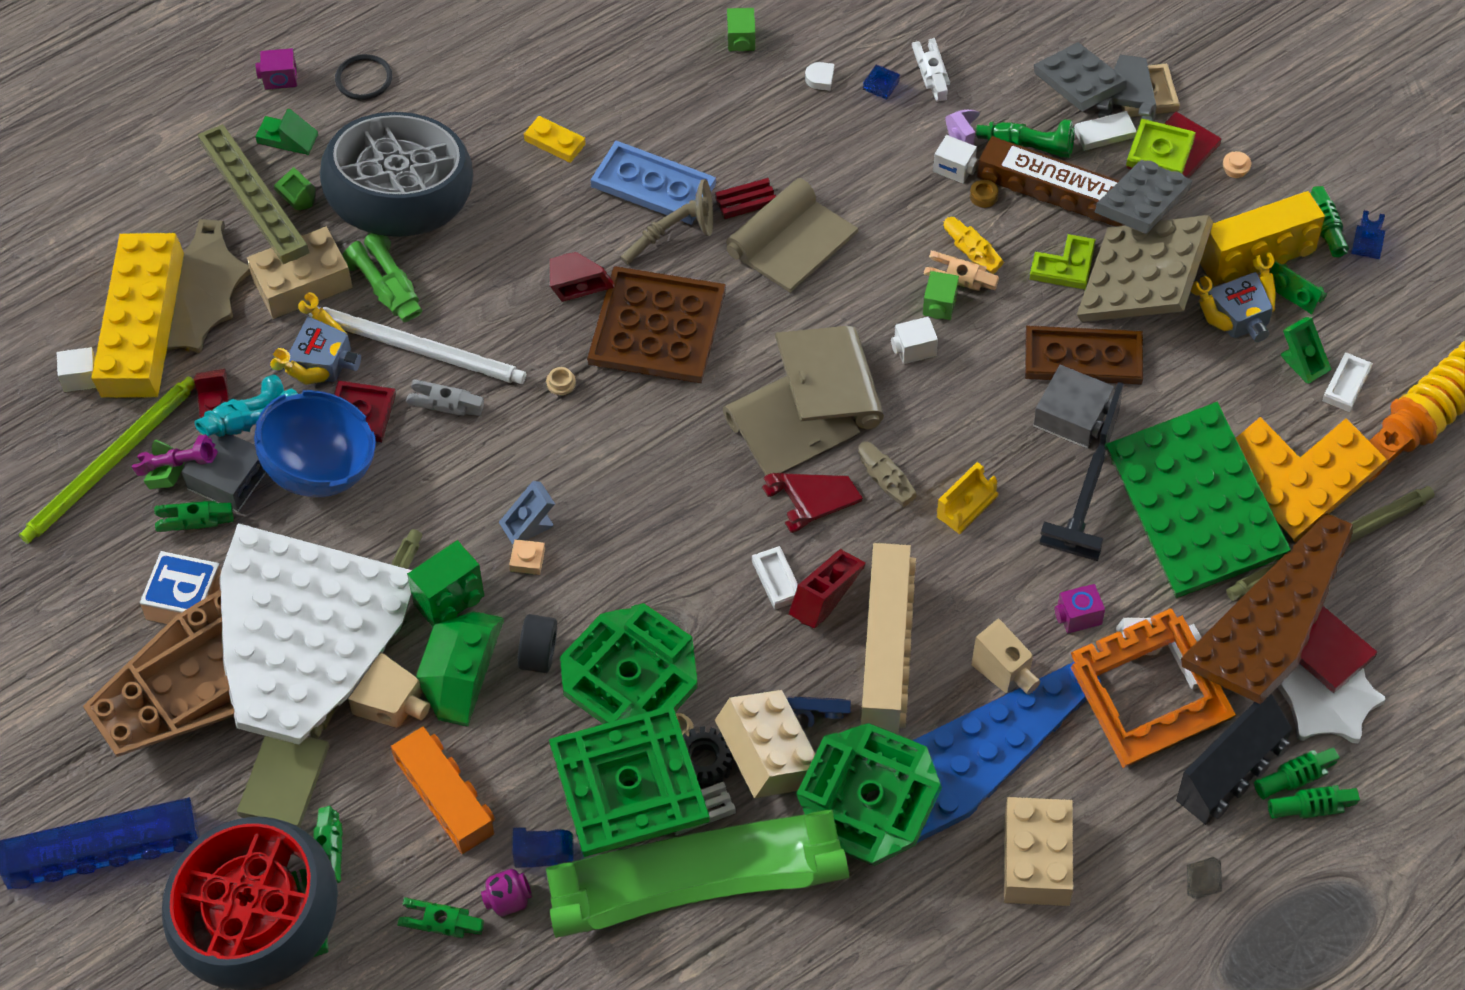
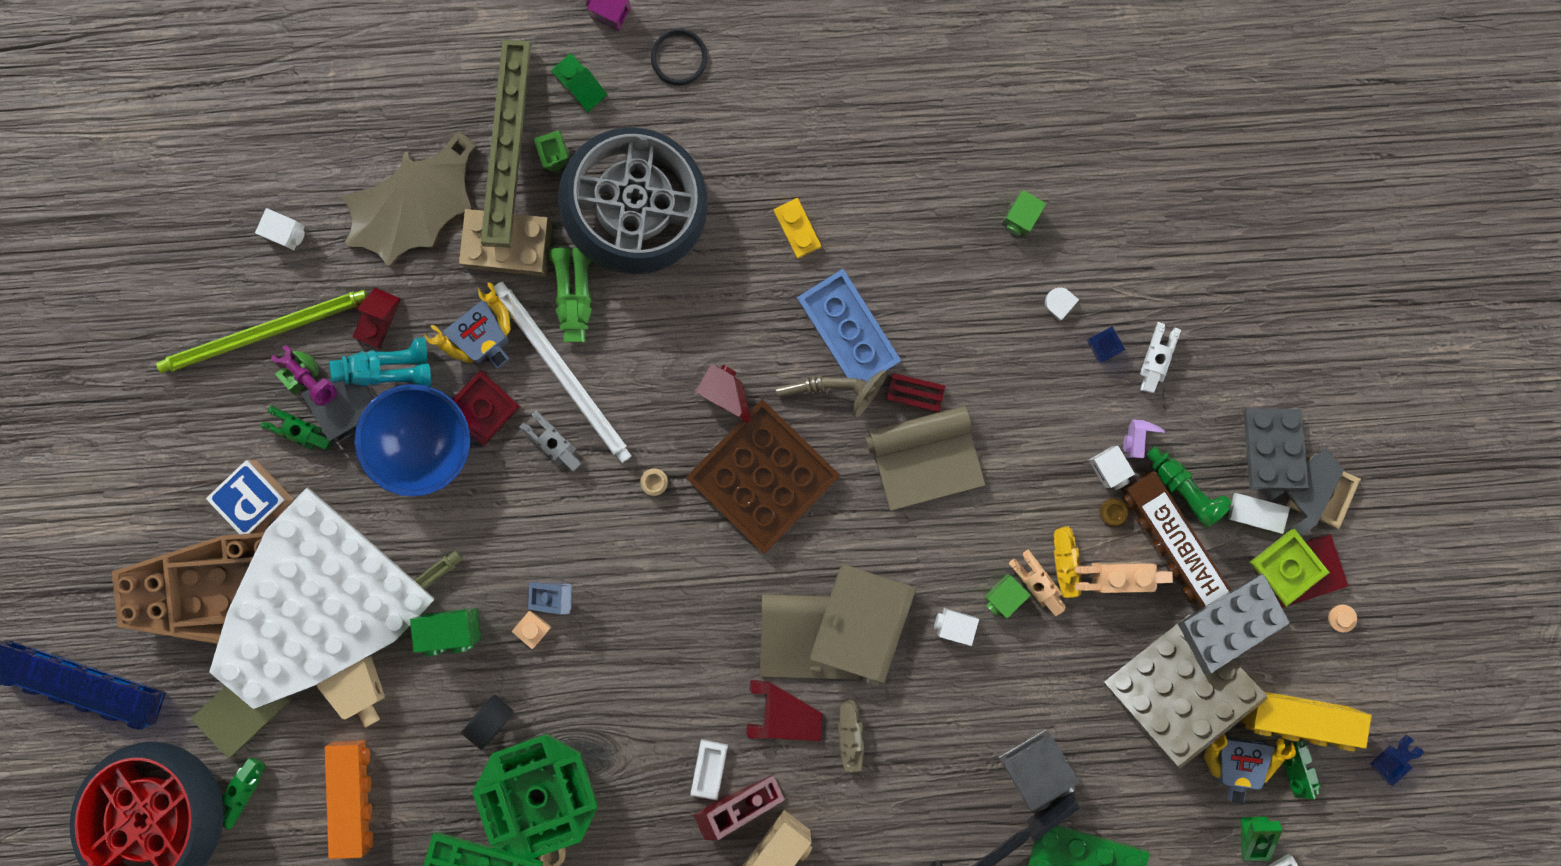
camera: 25 degrees right, 30 degrees up
yellow brick [91,233,184,398] -> none
green wedge [416,611,504,727] -> none
yellow hinge [937,462,999,534] -> none
reddish brown tile [1025,325,1143,385] -> none
lime tile [1029,234,1096,290] -> none
green hinge [1310,186,1349,258] -> none
none -> light nougat hinge [1075,562,1173,593]

